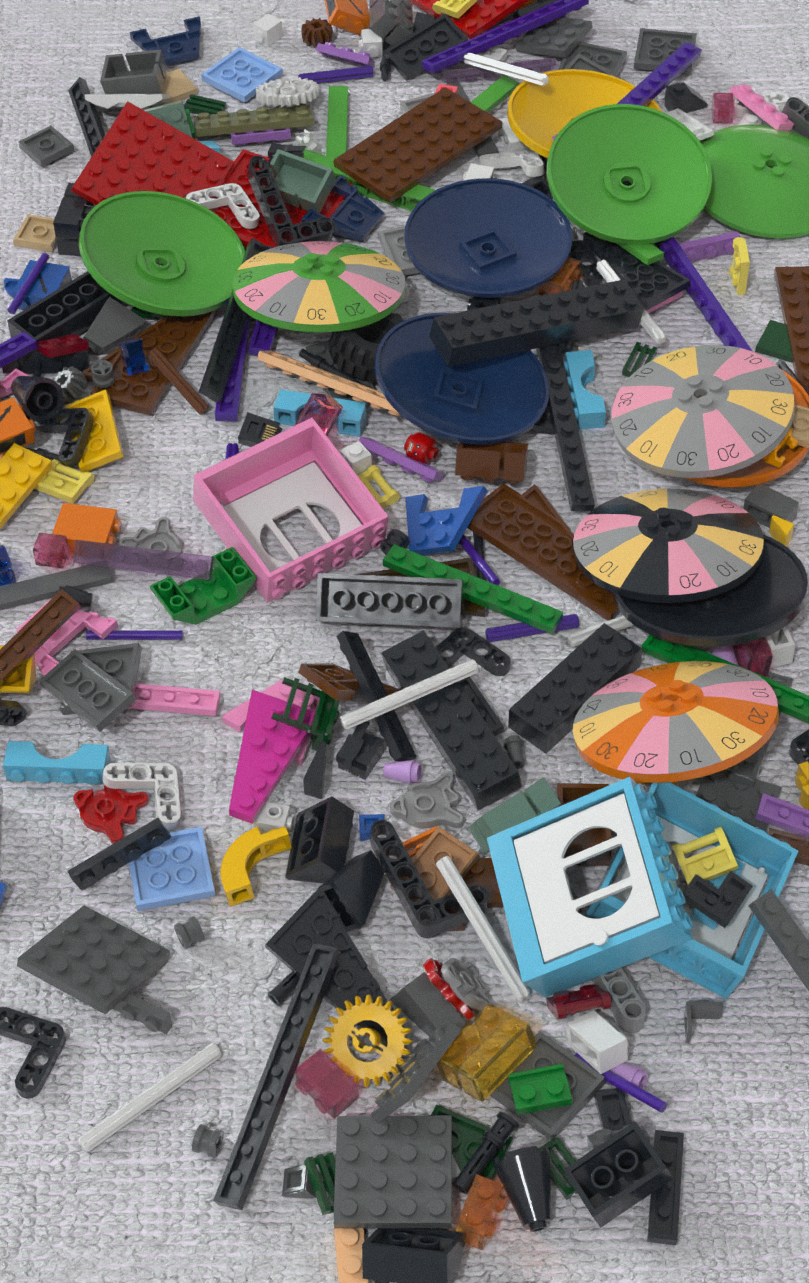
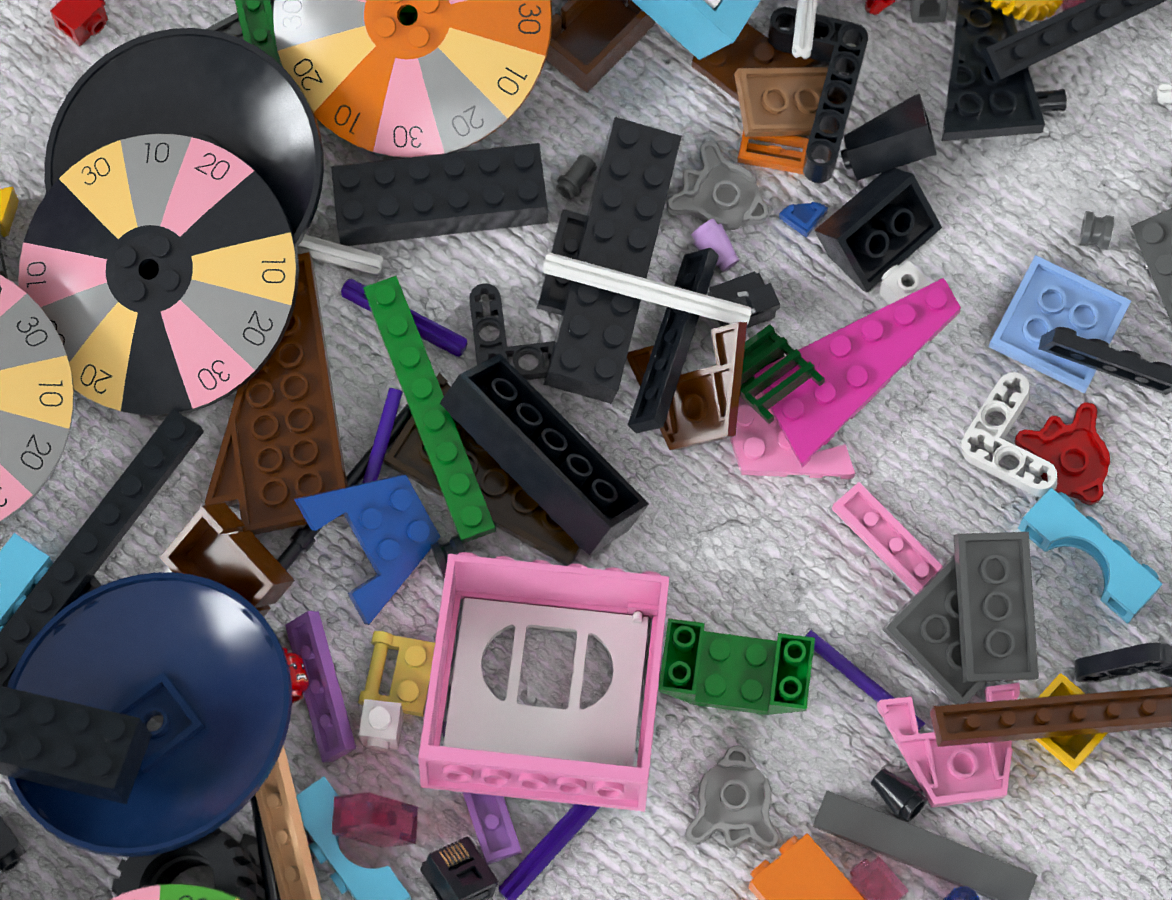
camera: 140 degrees left, 20 degrees up
clear purple plate [73,540,214,580] -> none
yellow arch [221,826,292,907] -> none
black slope [303,741,327,799] -> none
sand green piece [468,778,561,854] -> none

